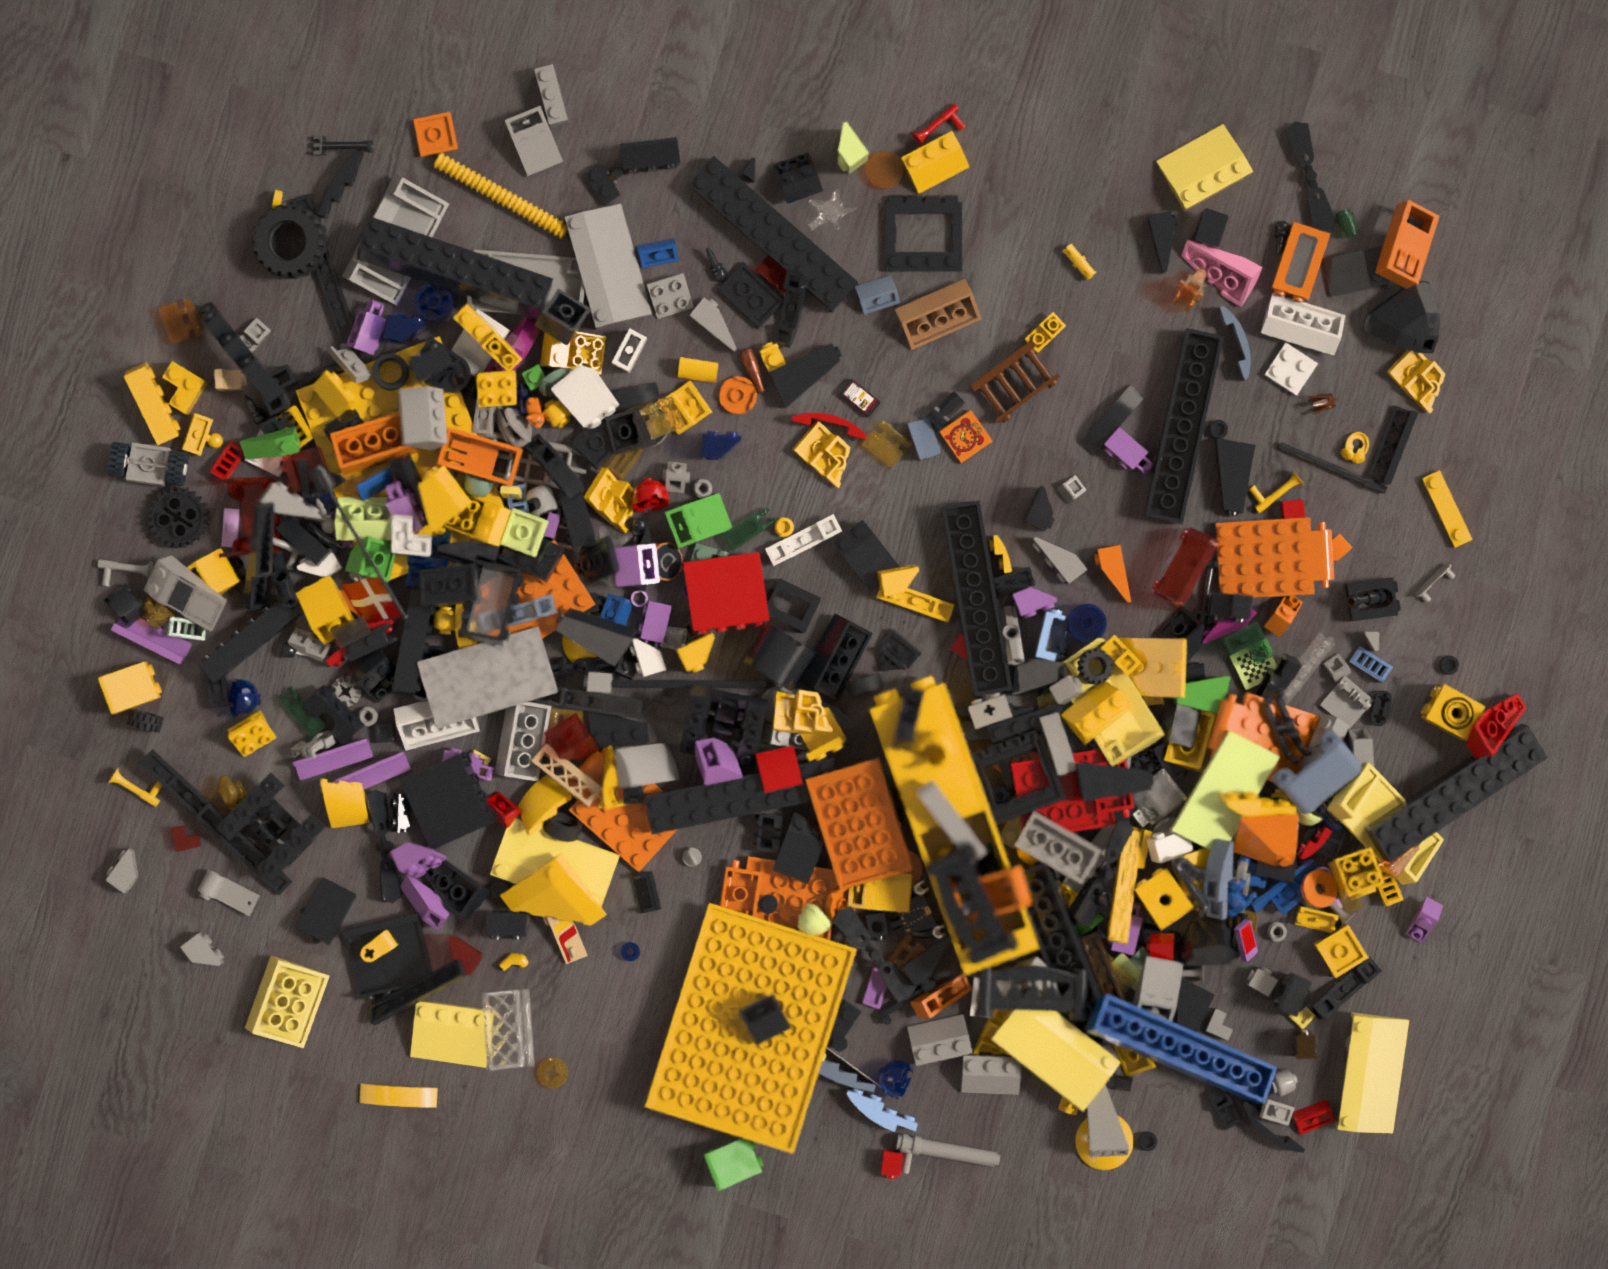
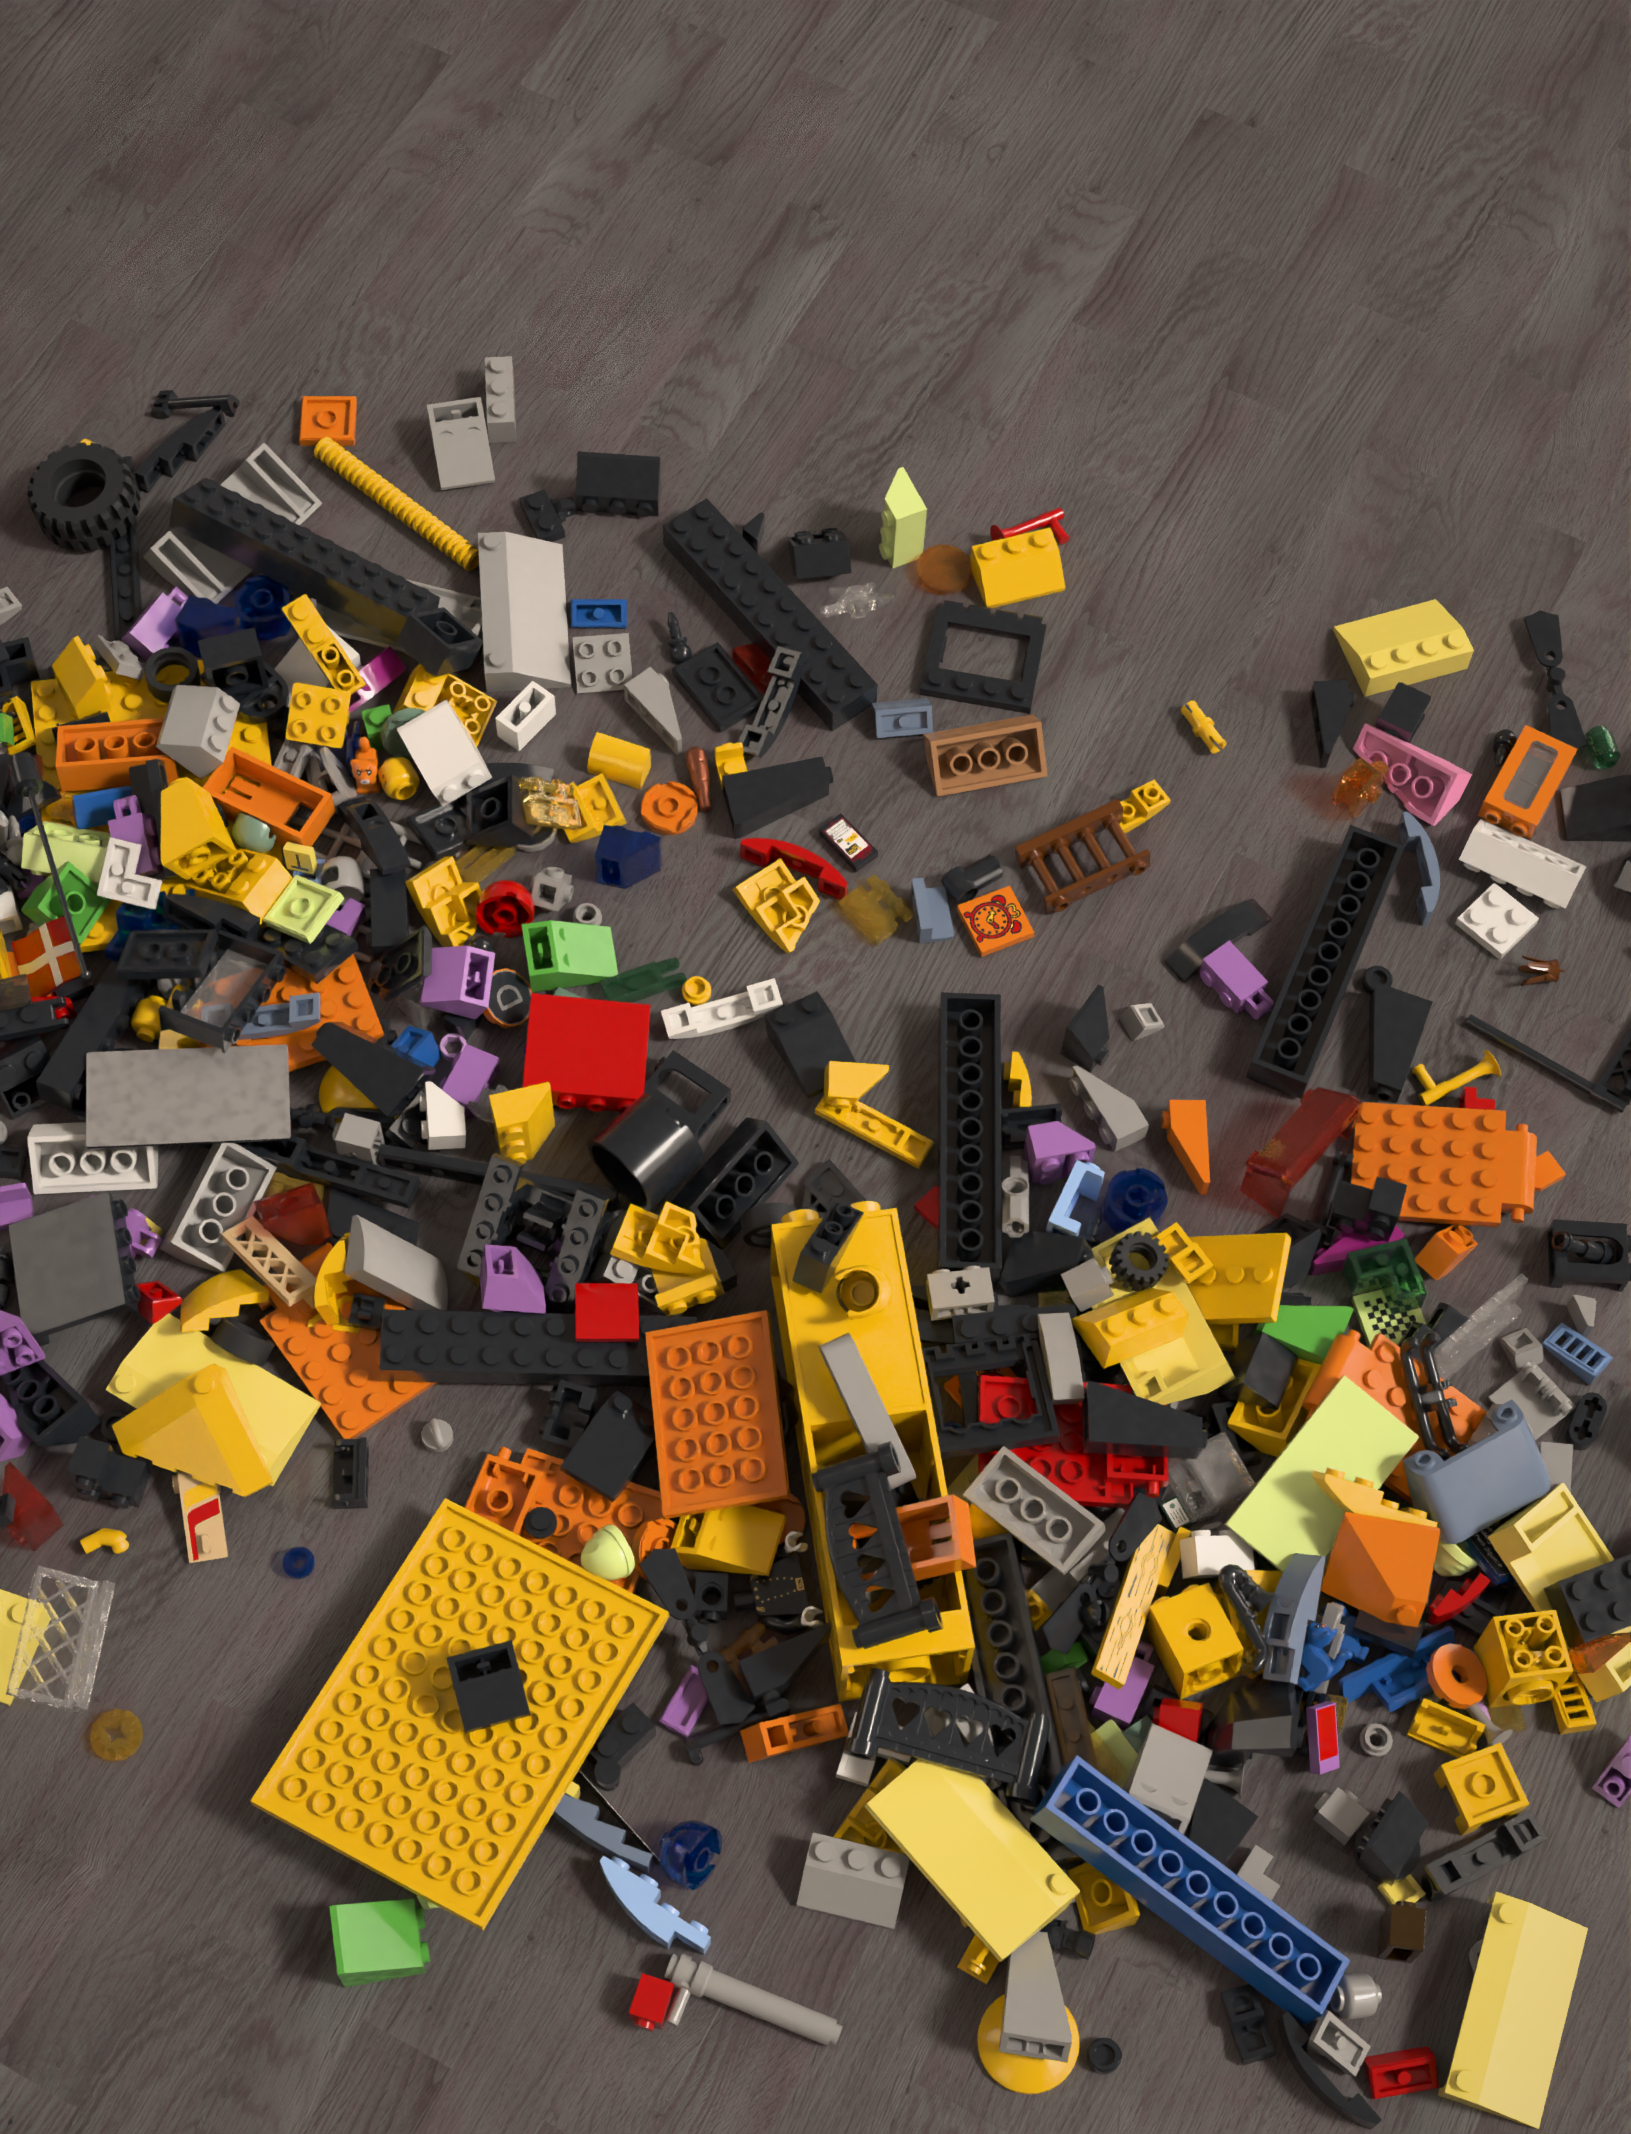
camera: 10 degrees right, 25 degrees down
light grey slope [907,1014,972,1066] -> none
yellow piece [1341,432,1369,464] -> none

